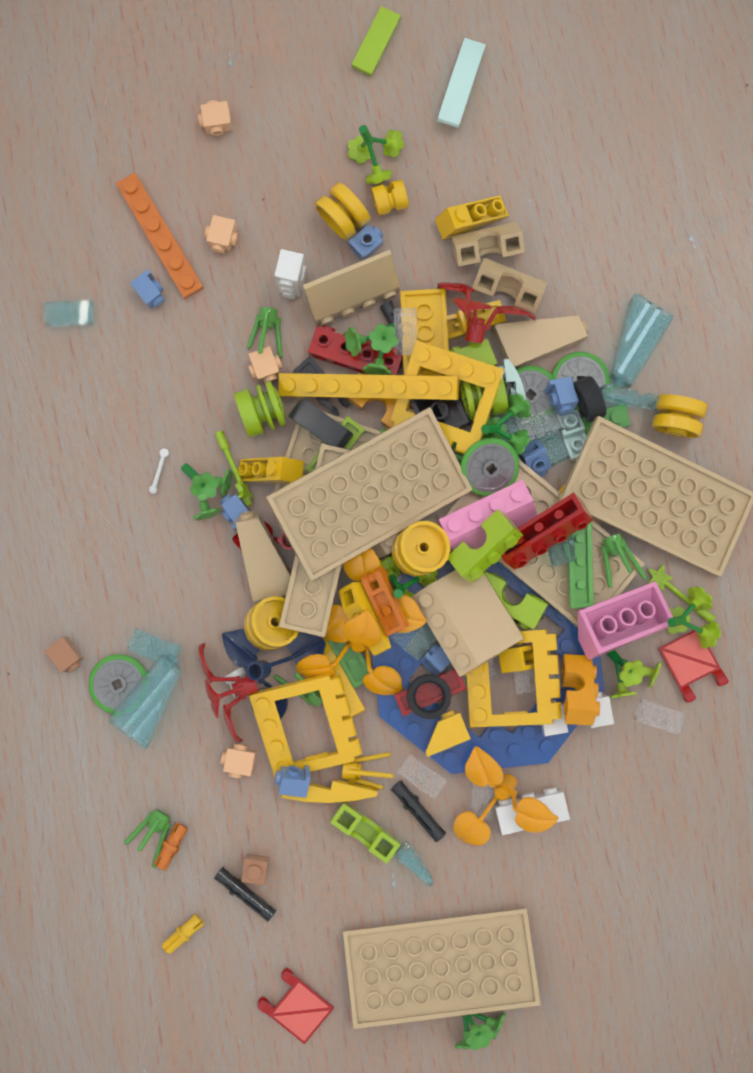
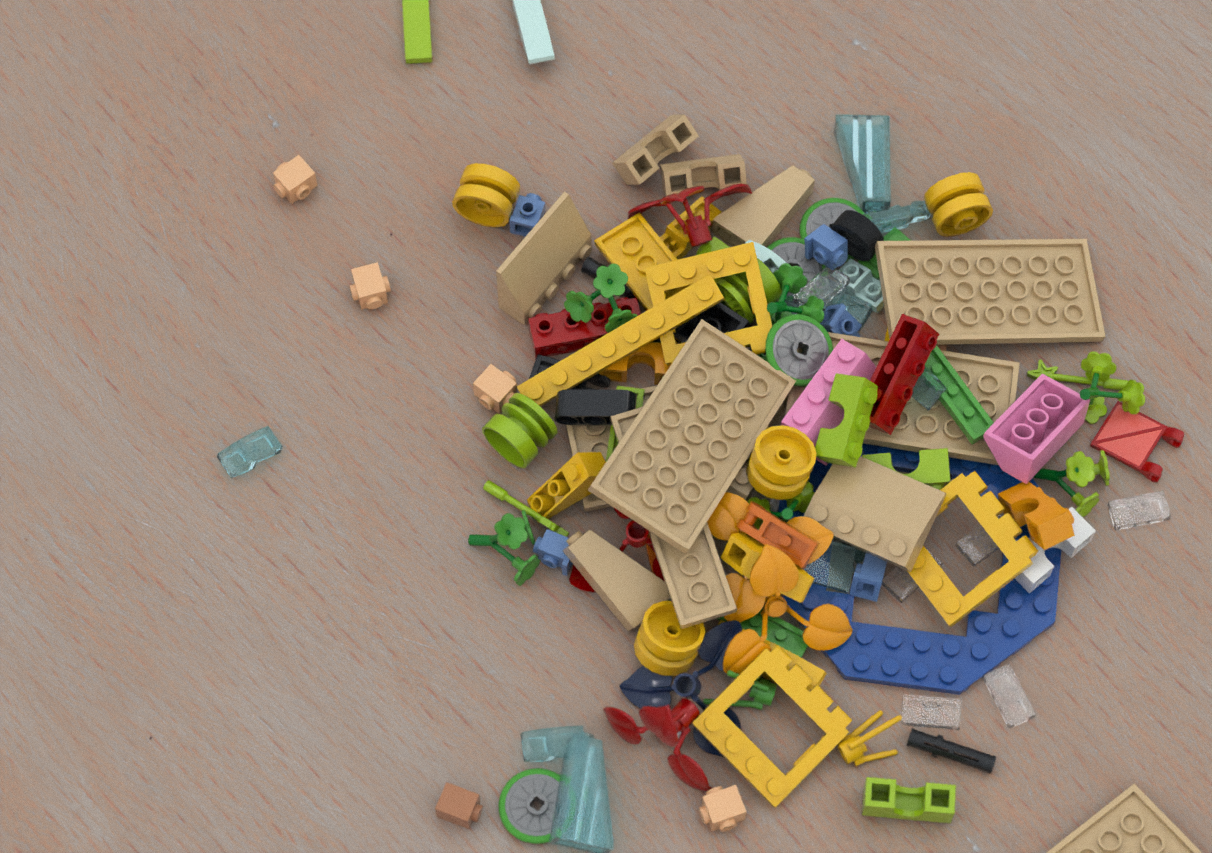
camera: 30 degrees left, 20 degrees down
orange plate [116,172,204,299] -> none
medium blue brick [130,270,165,309] -> none
white hinge [149,448,169,494] -> none
bright green plant [247,307,283,358] -> none
white arch [274,249,307,299] -> none
medium blue brick [274,765,311,798] -> none
yellow slope [281,778,378,803] -> none
lime plant [347,125,404,184] -> none
yellow wheel [371,179,409,216] -> none
clear plate [393,308,418,355] -> none
red tile [394,669,467,716] -> none
clear light blue slope [395,839,434,886] -> none
black tyre [407,674,452,719] -> none
yellow slope [425,710,471,757] -> none
yellow slope [434,195,509,240] -> none
light orange plant [453,746,559,846] -> none
white arch [494,787,570,835] -> none
yellow slope [499,644,550,673] -> none
bright green plant [600,533,647,588] -> none

